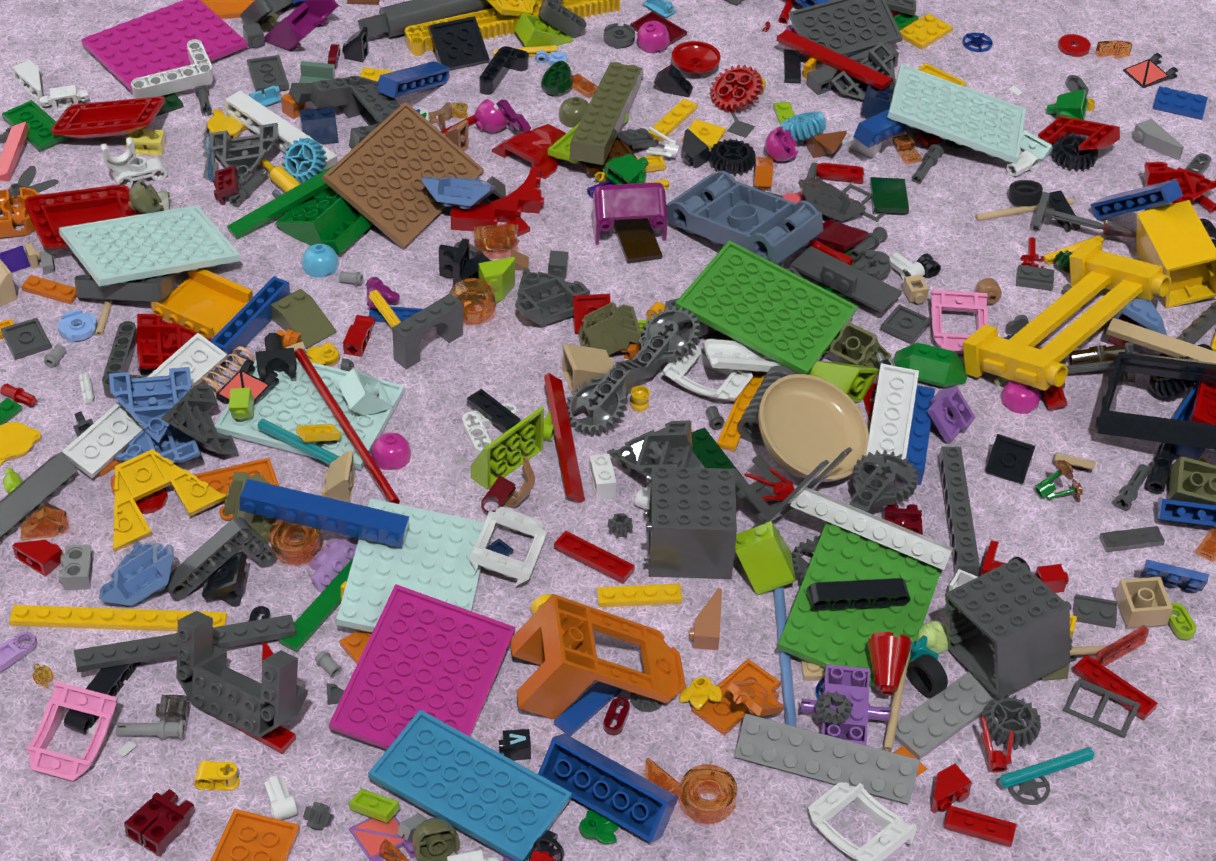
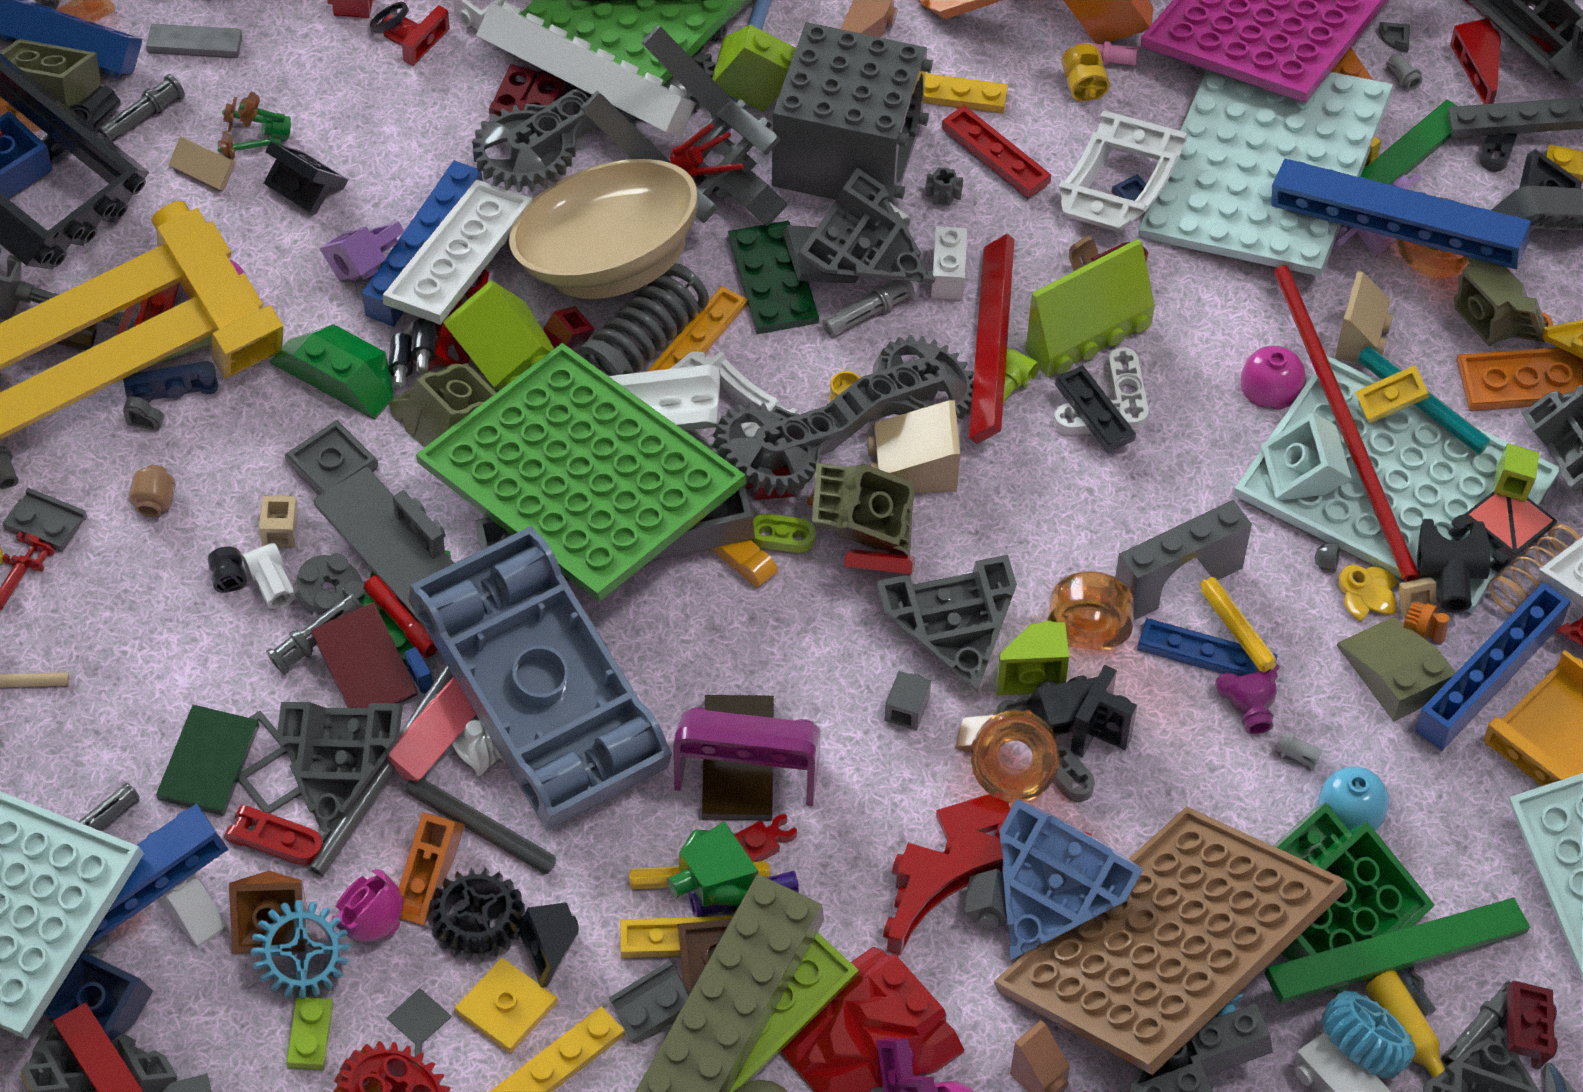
camera: 165 degrees left, 10 degrees up
red piece [343,315,375,357] -> none
white plant [642,127,679,159] -> none
dark grey pin [706,406,725,430] -> none
bright pink wedge [932,290,988,354] -> none
dark grey brick [938,446,980,577] -> none

